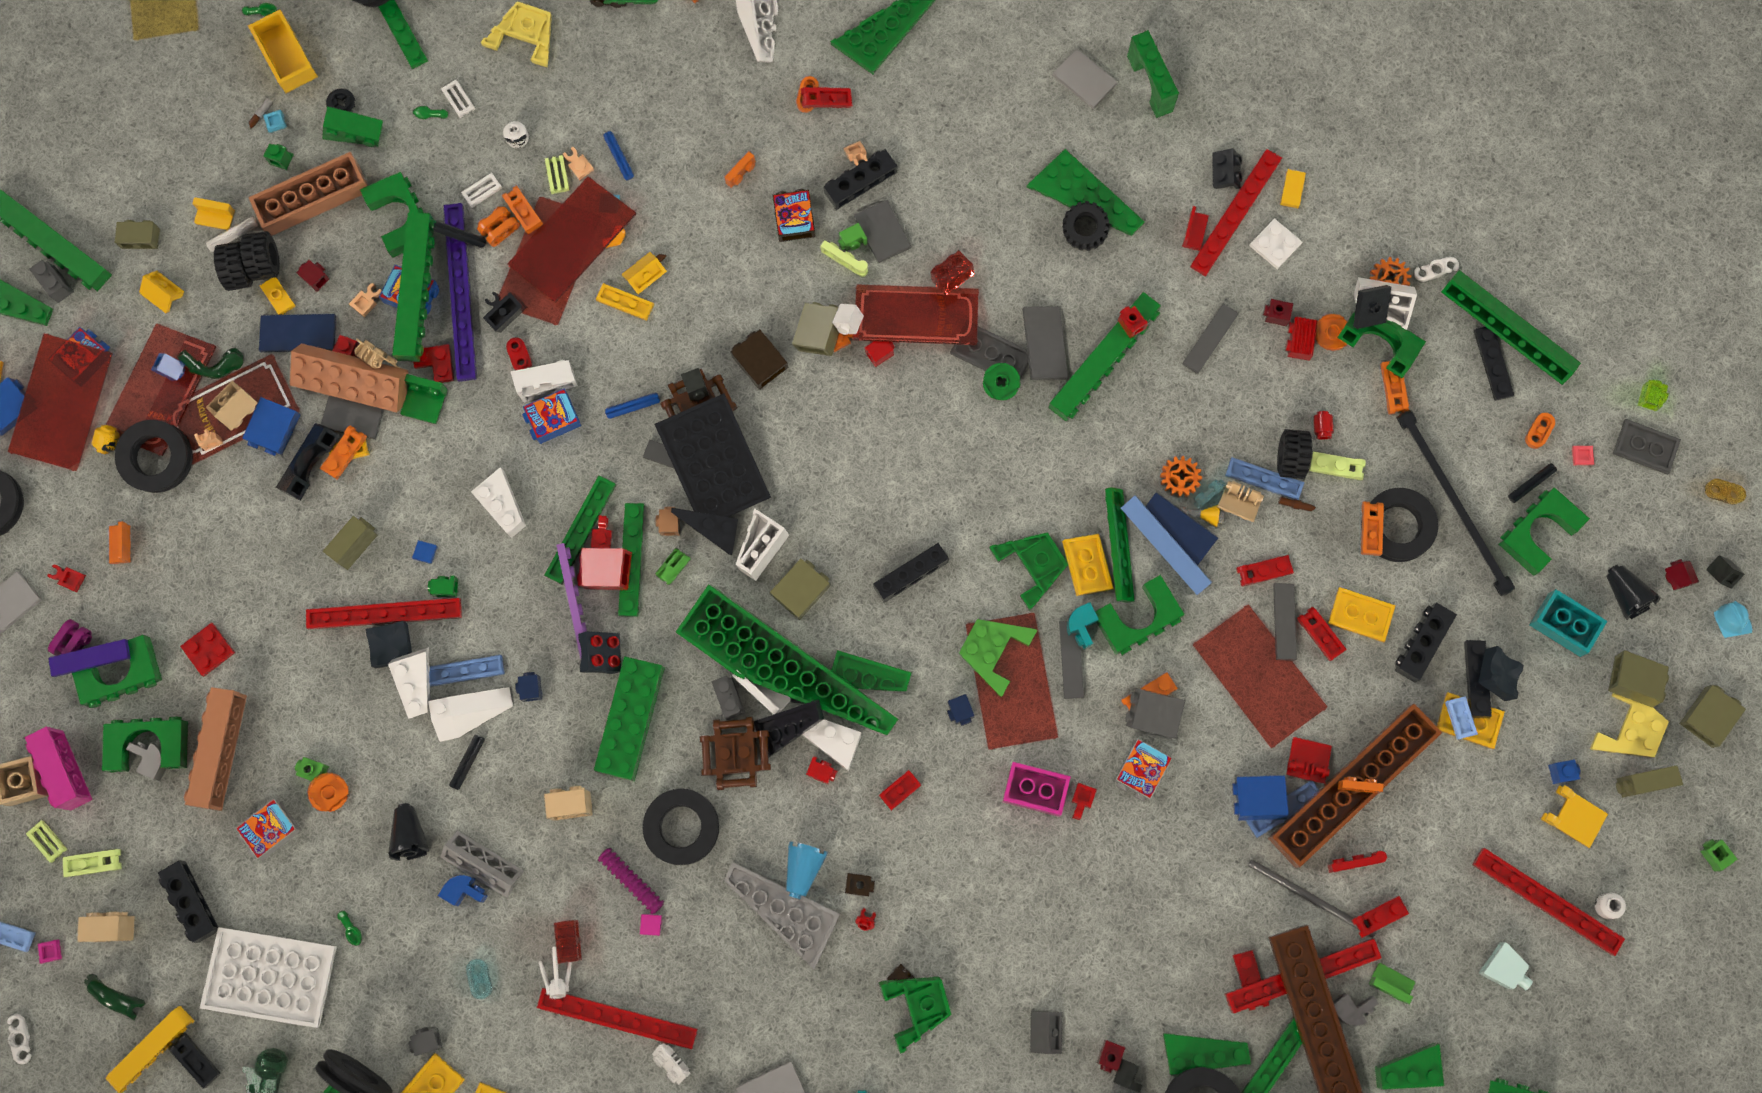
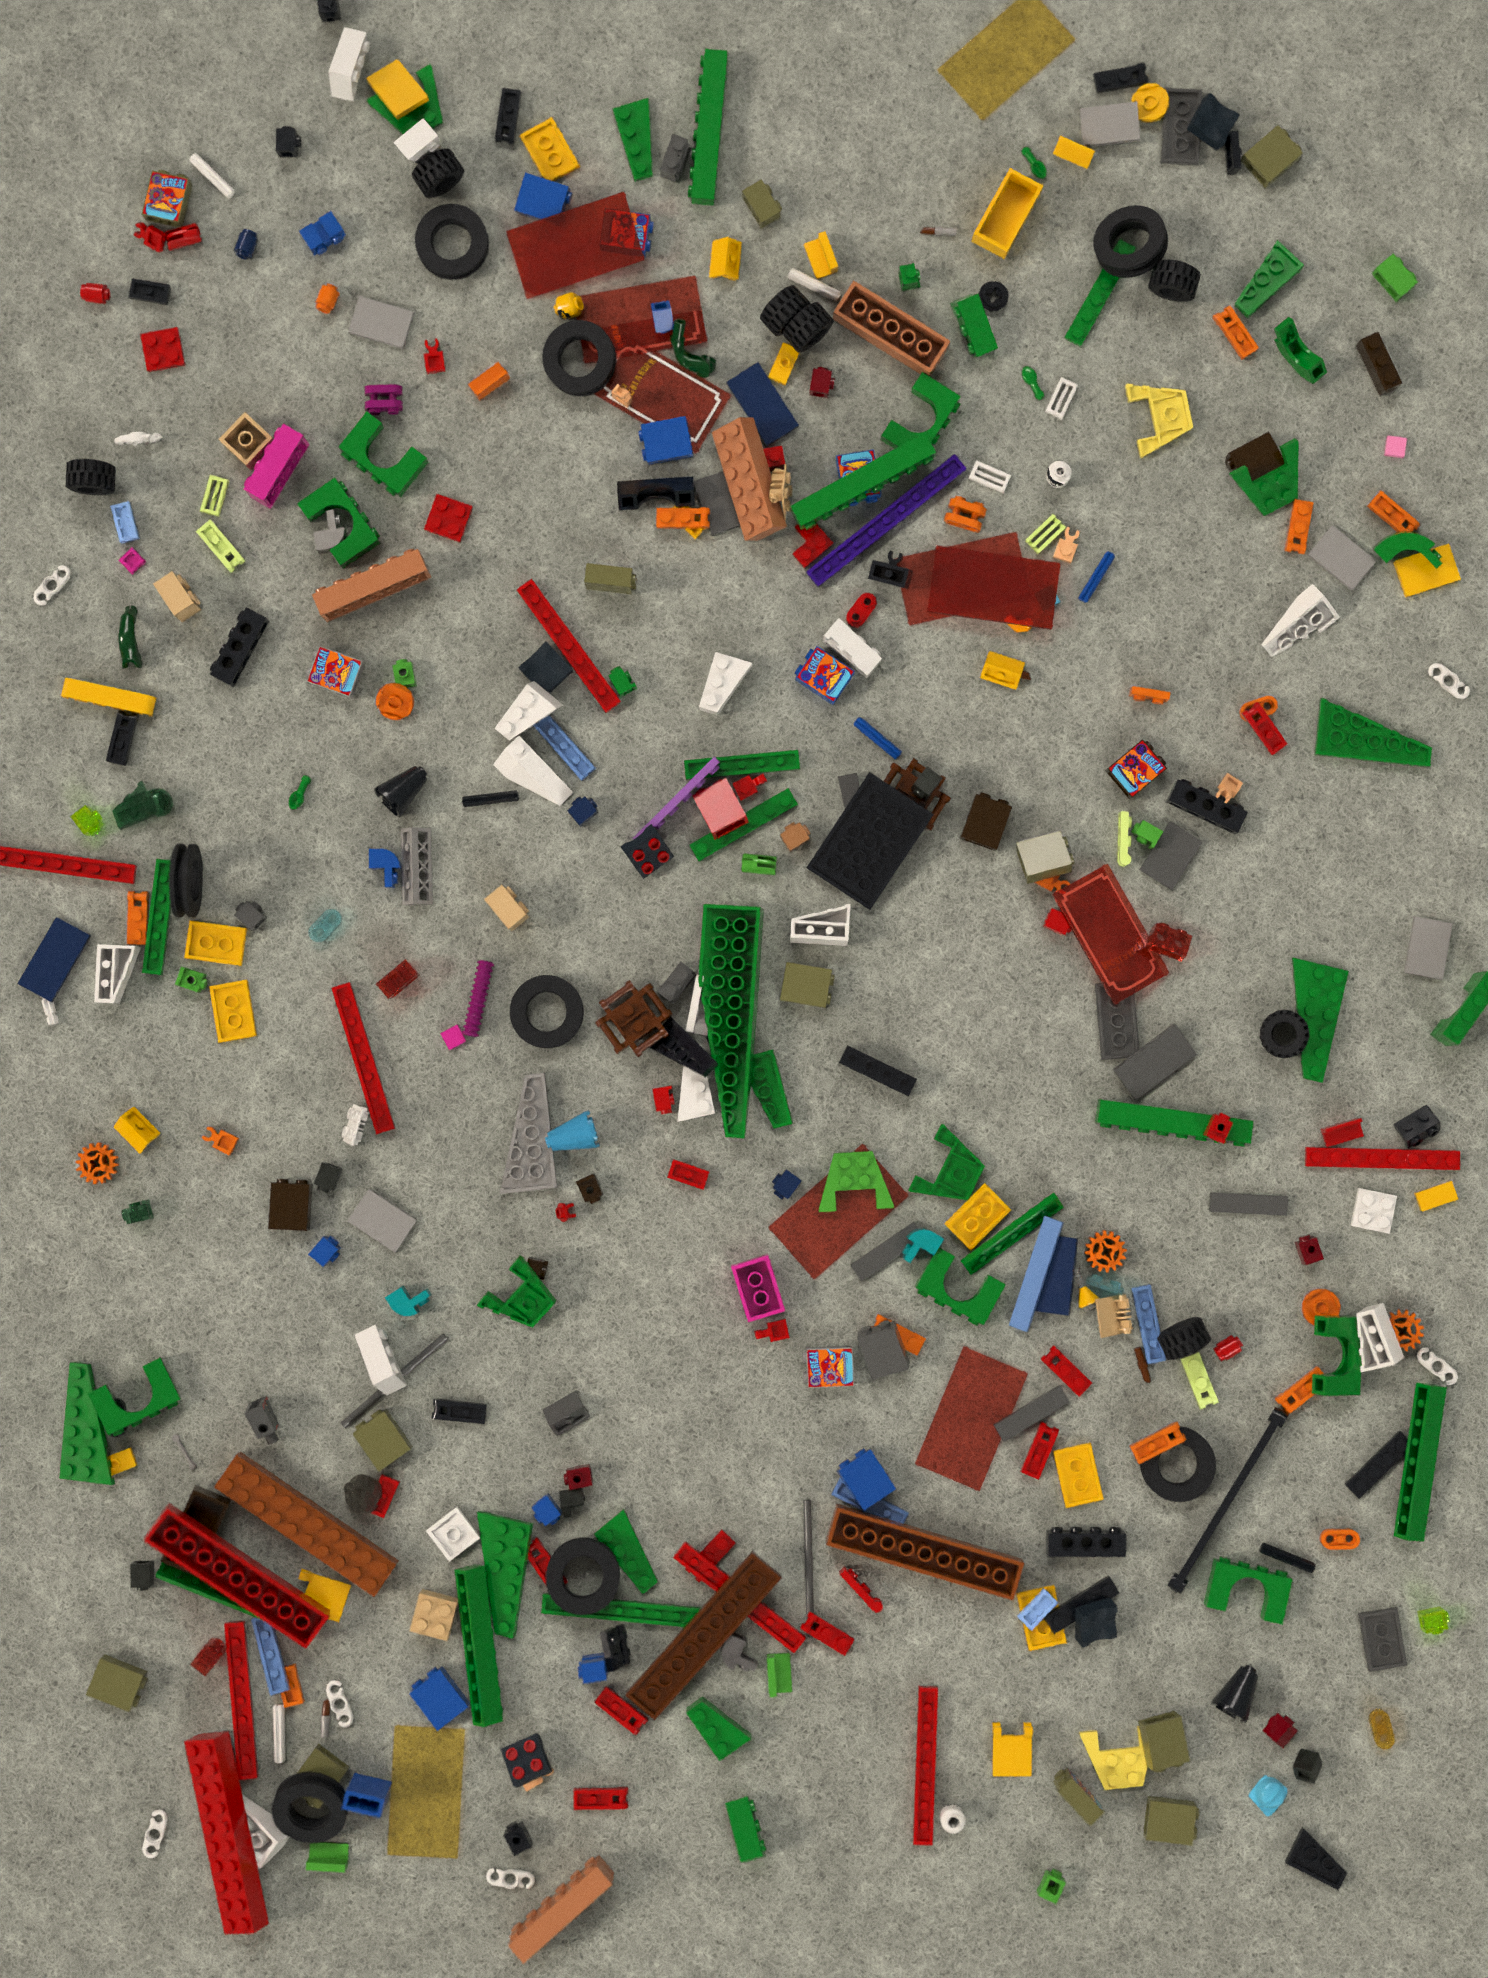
camera: 55 degrees right, 10 degrees up
dark purple tile [48,639,131,677] -> none
white plate [200,927,337,1028] -> none
tan brick [206,380,258,431] -> none
medium azure tile [263,110,287,133] -> none
light nougat plate [349,283,382,318] -> none
green bracket [400,374,448,424] -> none
blue tile [412,540,438,564] -> none
black axle [433,221,486,248] -> none
orange plate [501,185,543,234] -> none
white plant [538,946,572,999] -> none
green brick [593,656,665,782] -> none
yellow tile [596,283,654,321] -> none
black wing [671,507,738,555] -> none
white brick [832,304,864,335] -> none
green plate [983,363,1021,400] -> none
red brick [1285,317,1318,361] -> none
red hinge [1286,737,1332,784] -> none
orange plate [1338,777,1384,793] -> none
black plate [1353,285,1391,329] -> none
light aqua torso [1479,942,1533,990] -> none
teal brick [1529,589,1608,657] -> none
blue brick [1548,759,1581,784] -> none
coral tile [1572,446,1594,465] -> none

